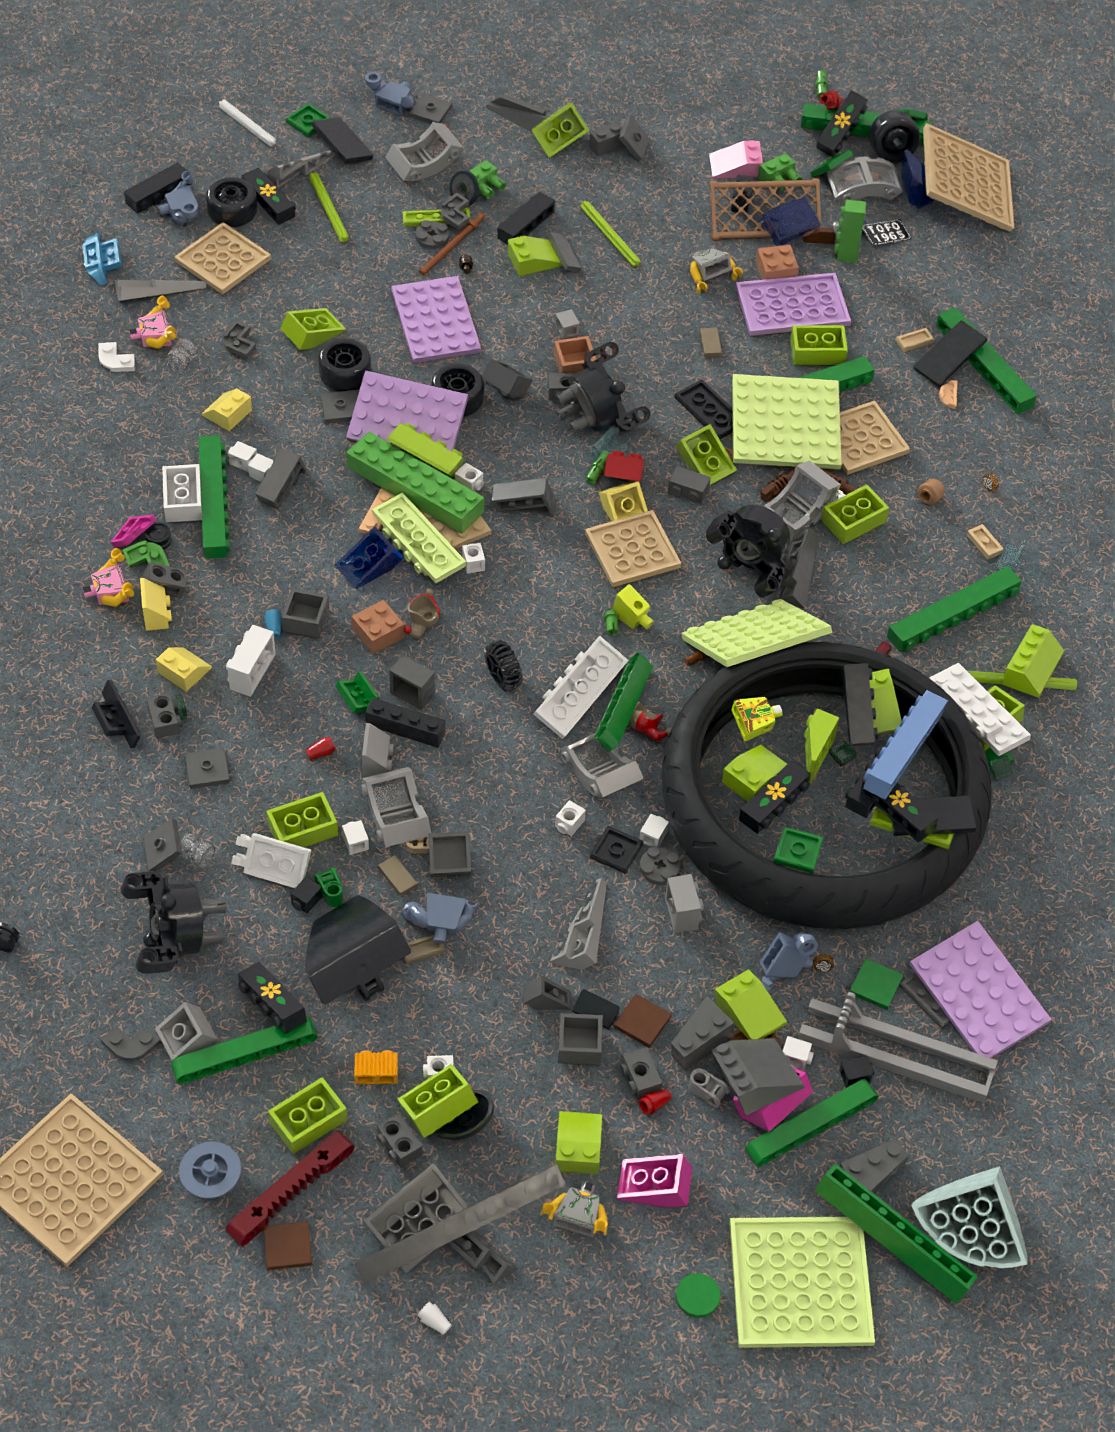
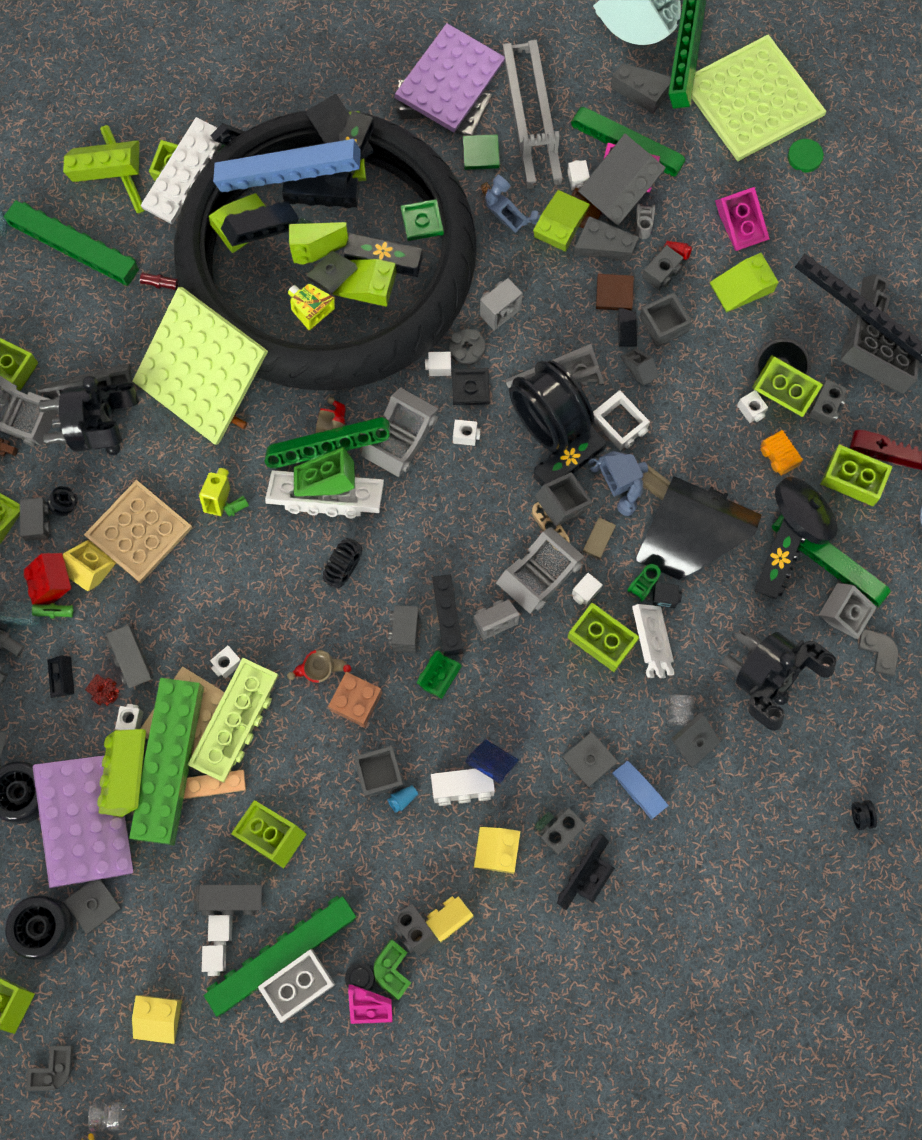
camera: 115 degrees left, 20 degrees up
torso [82,548,134,607] -> none
red cone [305,737,336,760] -> none
clear blue slope [335,526,404,589] -> none
torso [540,1182,608,1238] -> none
black brick [839,1056,874,1088] -> none
none -> black wheel [47,486,78,516]
none -> black slope [47,655,74,698]
none -> clear red brick [85,674,120,706]
none -> black plate [210,123,245,145]
none -> lime slope [231,800,307,869]
none -> bright green slope [294,447,355,496]
none -> dark grey plate [306,251,358,293]
none -> clear blue tile [465,739,519,783]
none -> black wheel [509,360,595,452]
none -> black brick [533,427,606,486]
none -> white window [593,390,650,451]
none -> medium blue slope [612,761,669,820]
none -> black dish [775,477,838,545]

